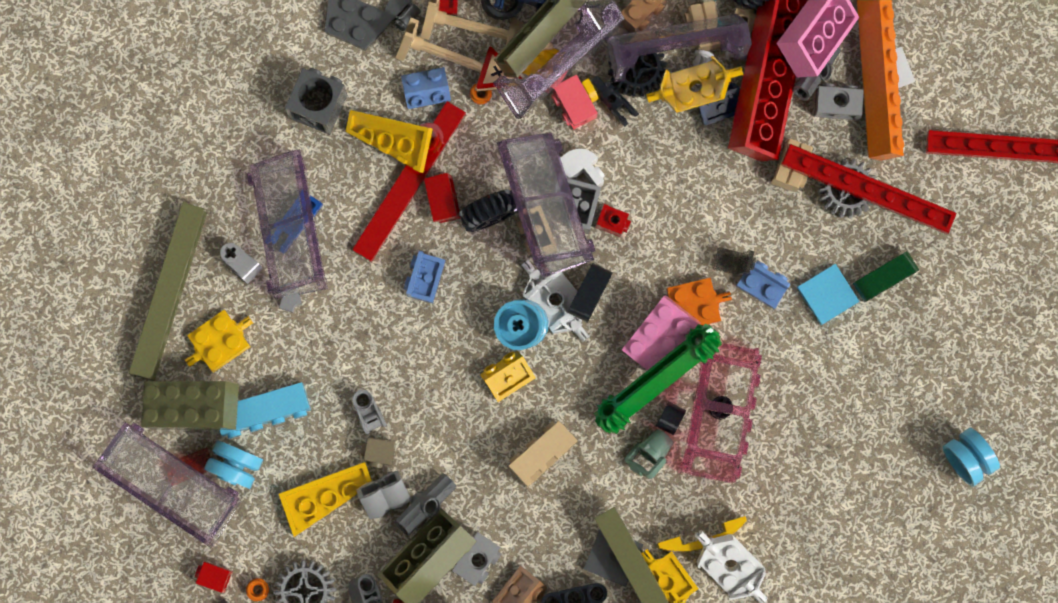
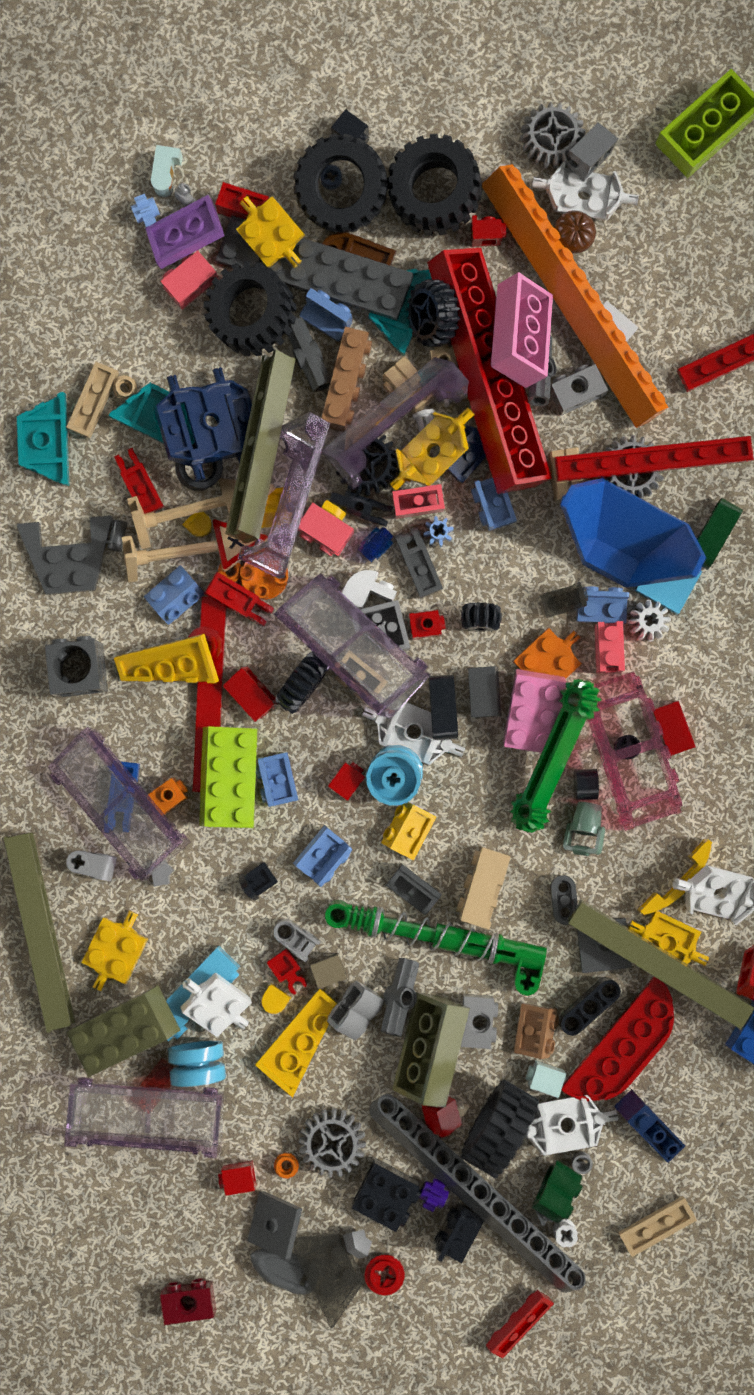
camera: 20 degrees left, 5 degrees up
none -> orange brick [148,778,189,815]
none -> white plate [180,972,252,1037]
none -> yellow tile [182,512,212,537]
none -> lime brick [199,726,257,828]
none -> red hinge [204,572,274,627]
none -> black tile [239,862,278,901]
none -> orange dish [240,551,289,600]
none -> yellow tile [262,983,291,1014]
none -> red plate [266,948,307,995]
none -> medium blue bracket [293,825,352,887]
none -> green piece [325,900,547,996]
none -> red brick [328,761,365,801]
none -> clear blue brick [358,527,394,563]
none -> dark grey hinge [386,864,442,915]
none -> coral brick [392,484,445,519]
none -> dark grey plate [394,527,443,599]
none -> light blue gear [423,516,454,548]
none -> black gear [461,602,502,632]
none -> dark grey hinge [468,666,502,718]
none -> medium blue bracket [471,478,517,531]
none -> dark grey plate [550,875,578,925]
none -> blue piece [560,478,706,588]
none -> coral brick [594,621,625,673]
none -> white gear [628,600,671,642]
none -> red hinge [653,700,696,756]

